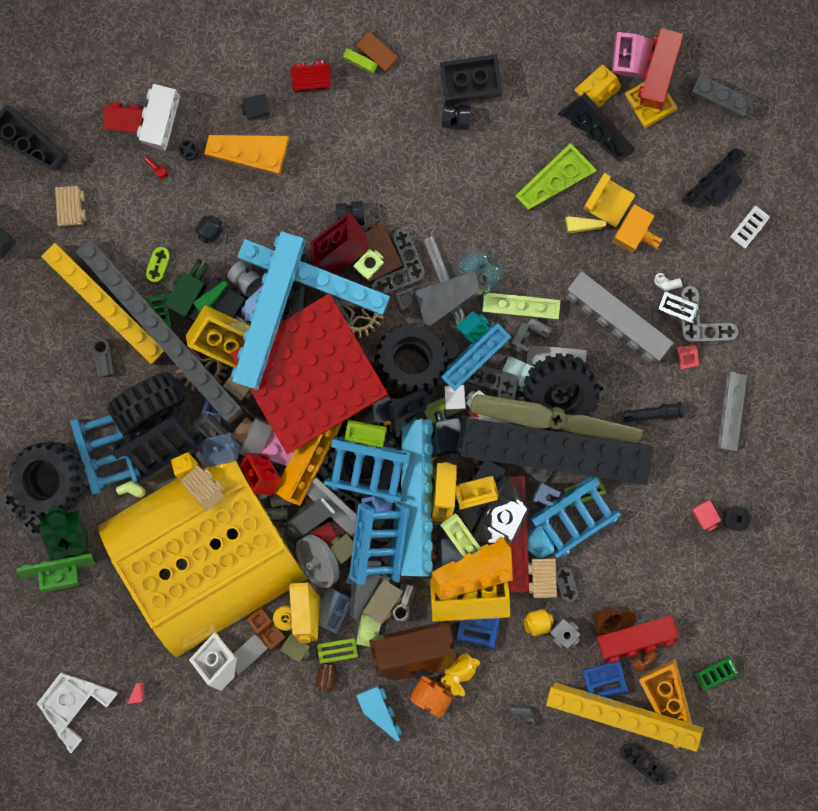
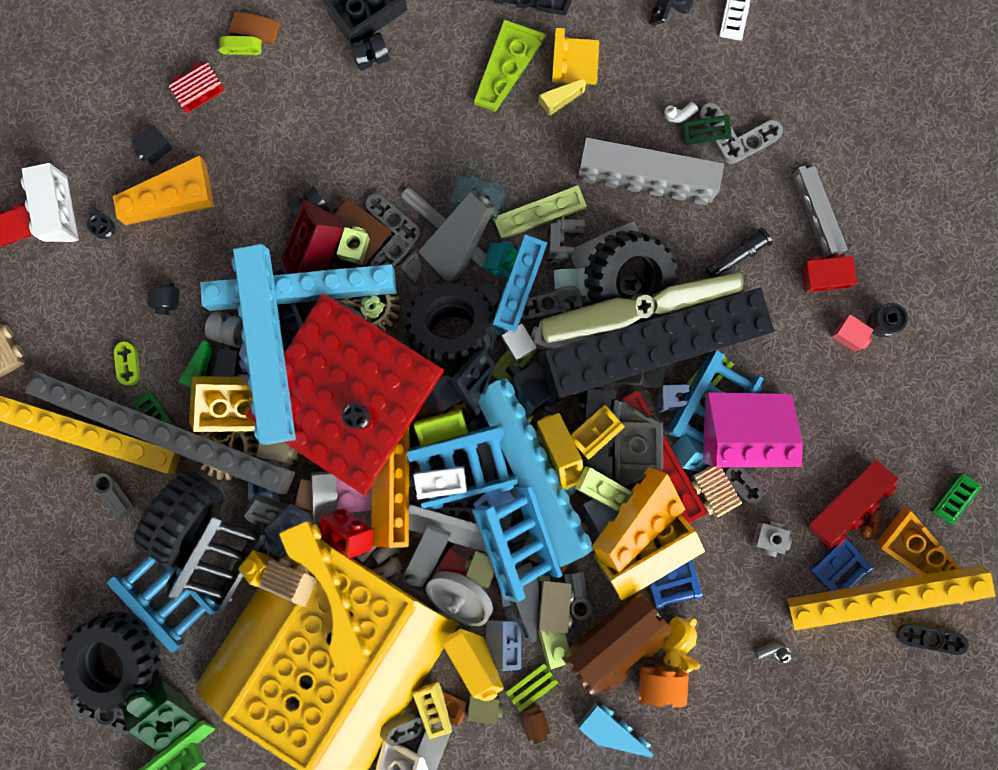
camera: 25 degrees left, 5 degrees down
yellowish green arm [116,481,146,498] -> none
red hand [145,156,168,179] -> none
dark green brick [164,259,209,319] -> none
yellow head [273,605,292,631] -> none
yellow head [524,609,554,637] -> none
reddish brown piece [592,606,636,636] -> none
light orange brick [612,204,663,253] -> none
coral slope [676,344,699,370] -> none
none -> yellow arch [279,521,371,675]
none -> black wheel [341,403,371,429]
none -> yellowish green plate [360,296,384,318]
none -> dark grey beam [380,712,424,746]
none -> light yellow slope [412,682,452,739]
none -> white plate [414,466,467,499]
none -> dark pink slope [703,392,803,467]
none -> red brick [801,254,857,293]

